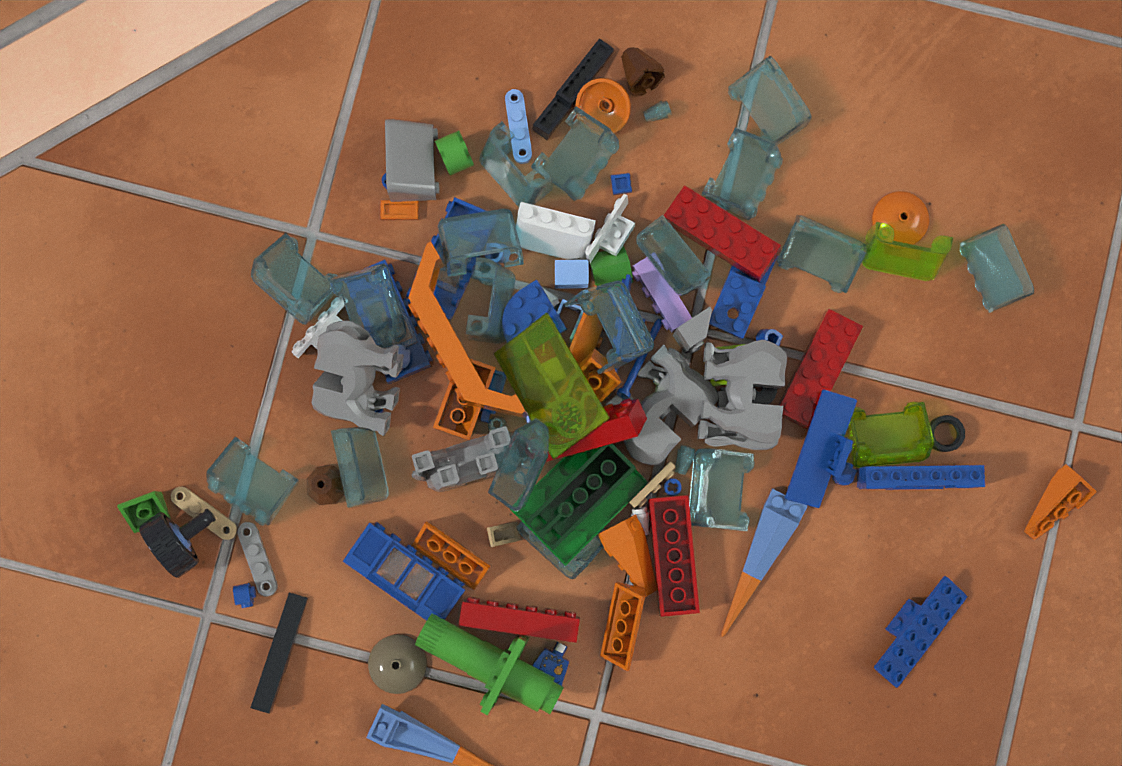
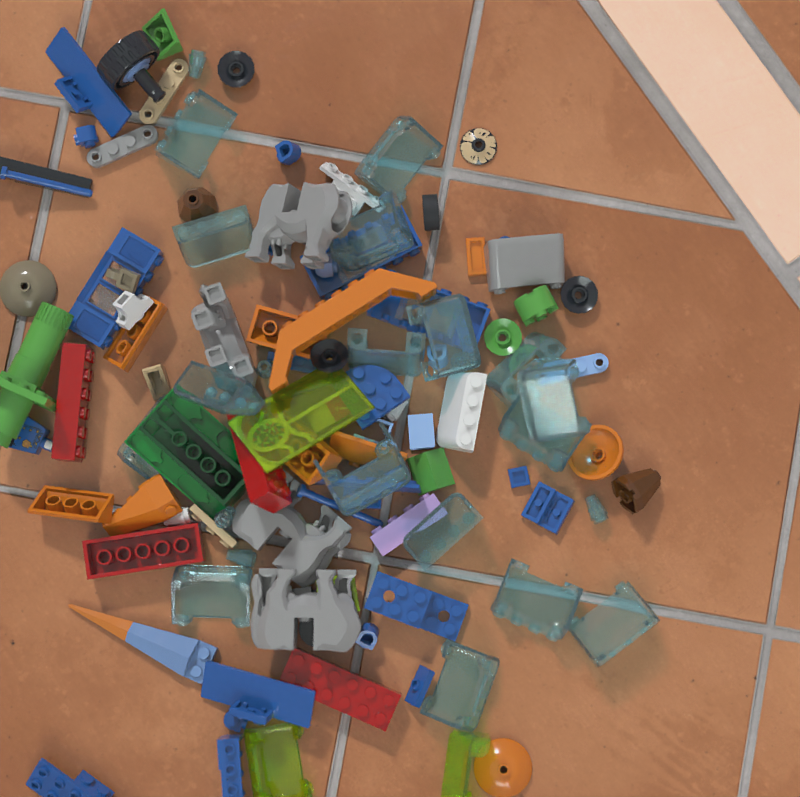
camera: 90 degrees right, 0 degrees up
black slope [532,38,614,140] -> none
white bracket [585,194,635,263] -> none
red brick [663,185,781,282] -> none
blue bush [664,479,681,496] -> none
light grey slope [673,307,712,354] -> none
none -> blue bar [0,166,93,197]
none -> blue bracket [45,27,132,137]
none -> dark tan plate [105,268,141,293]
none -> white brick [112,291,154,330]
none -> clear light blue cone [189,50,207,79]
none -> clear light blue cone [214,506,236,529]
none -> black dish [217,51,255,88]
none -> blue plate [275,140,301,165]
none -> black dish [310,339,349,373]
none -> blue plate [404,665,435,708]
none -> black tyre [422,194,440,231]
none -> tan dish [460,128,497,165]
none -> bright green dish [484,318,522,356]
none -> clear light blue windscreen [517,358,590,442]
none -> blue slope [521,481,575,535]
none -> black dish [560,276,598,314]

